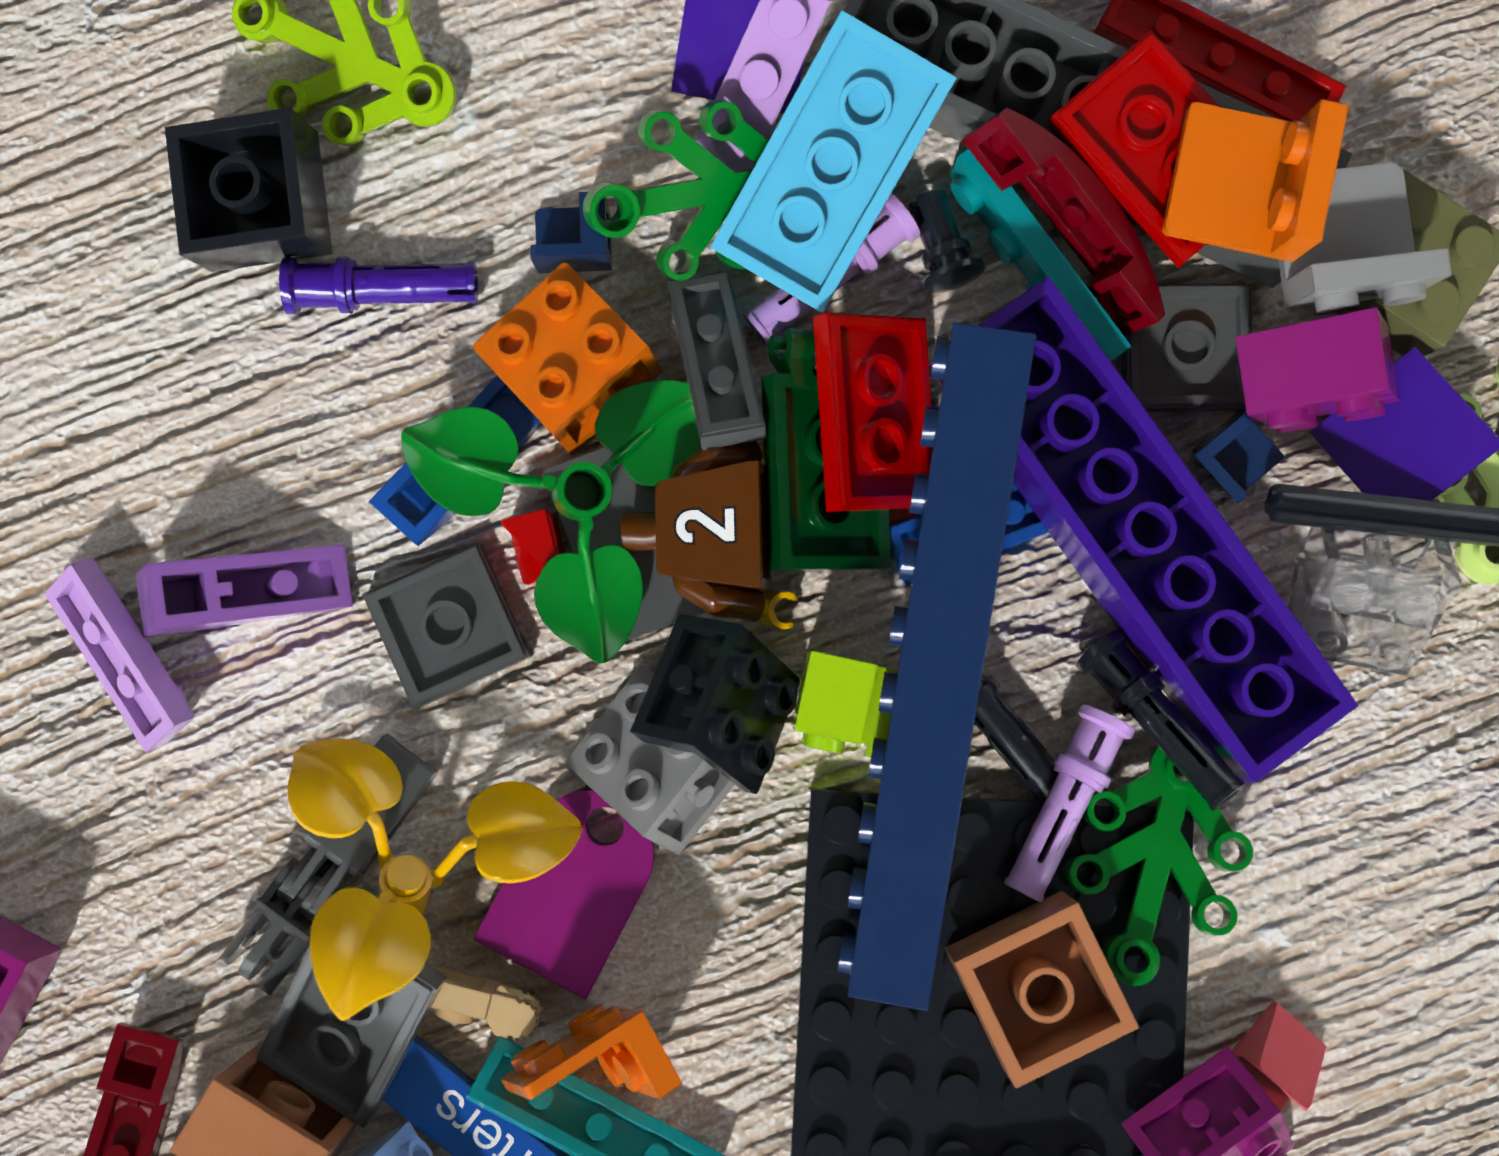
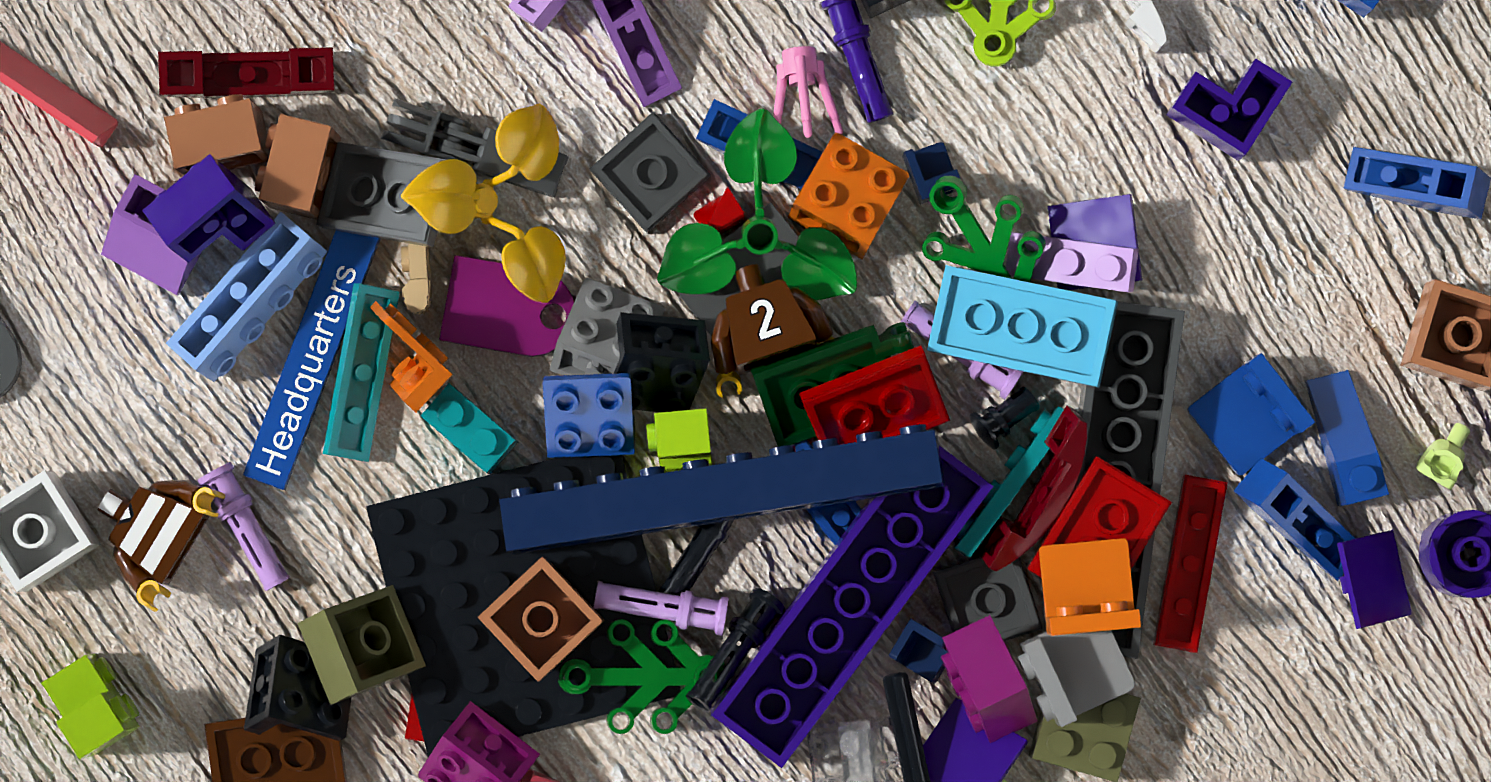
camera: 70 degrees right, 0 degrees up
dark grey tile [667,271,766,450] -> none
none -> teal brick [421,383,518,475]
none -> blue bracket [542,373,635,458]
none -> bright pink plant [773,46,843,138]

